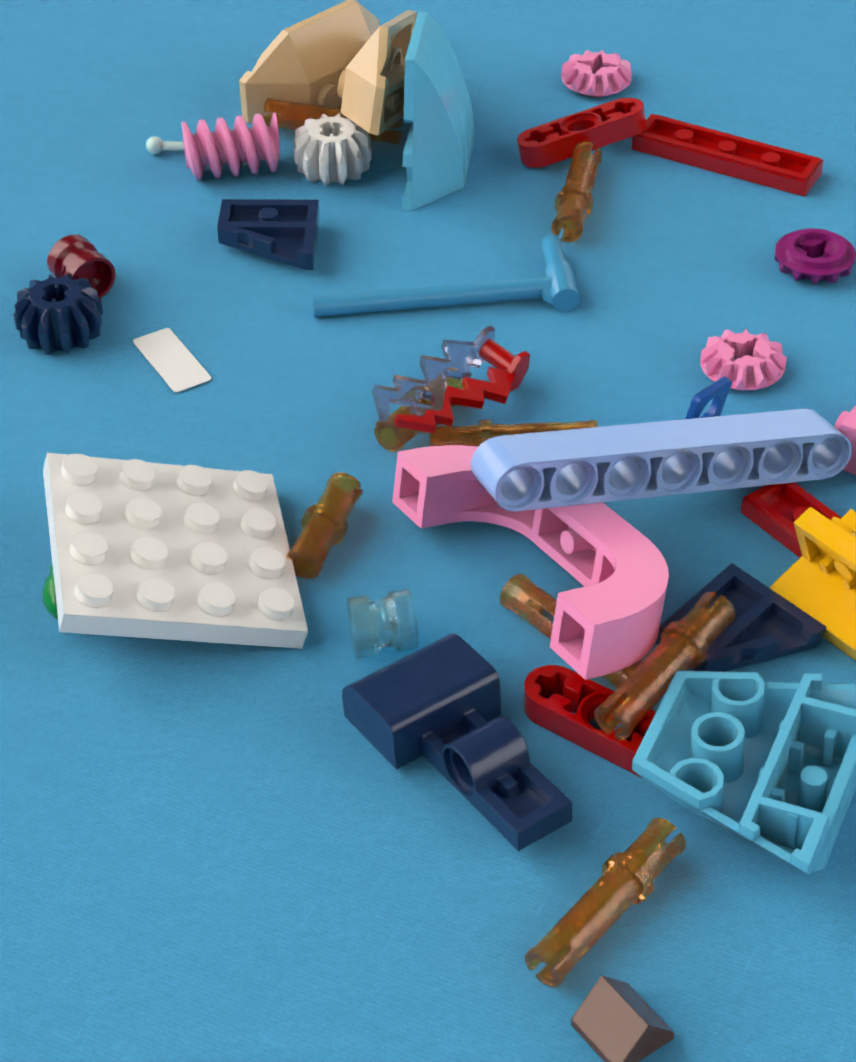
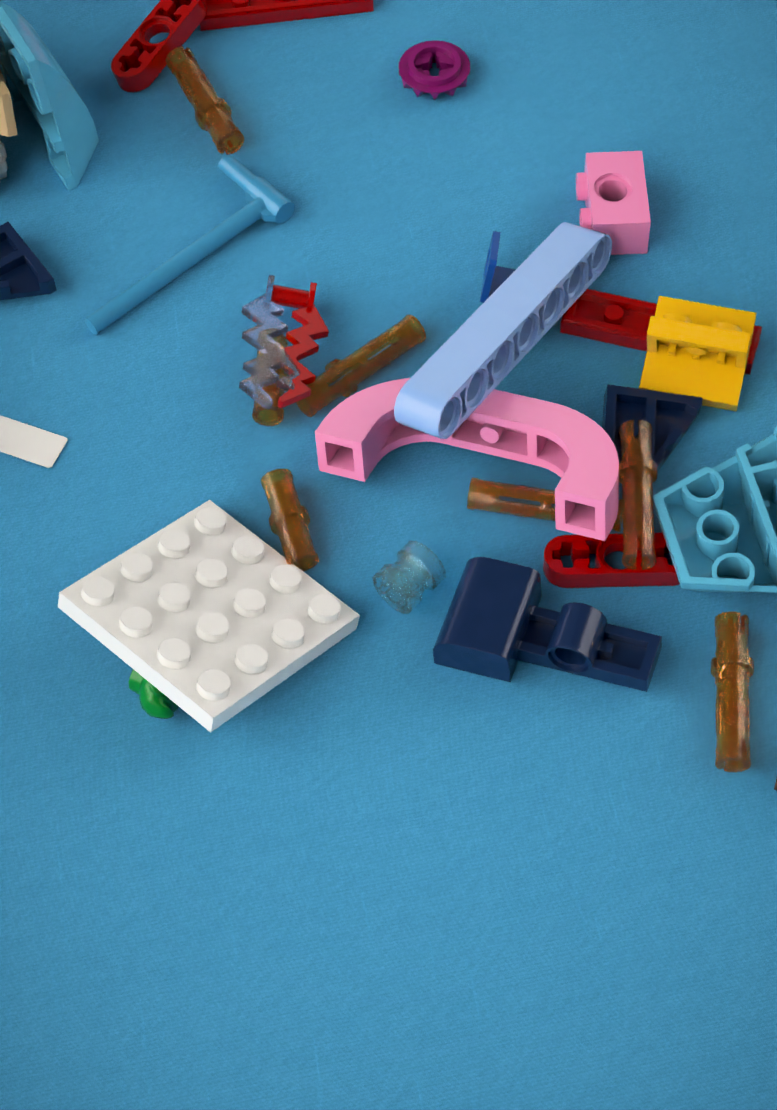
camera: 35 degrees left, 15 degrees up
bright pink gear [700,329,787,390] -> none

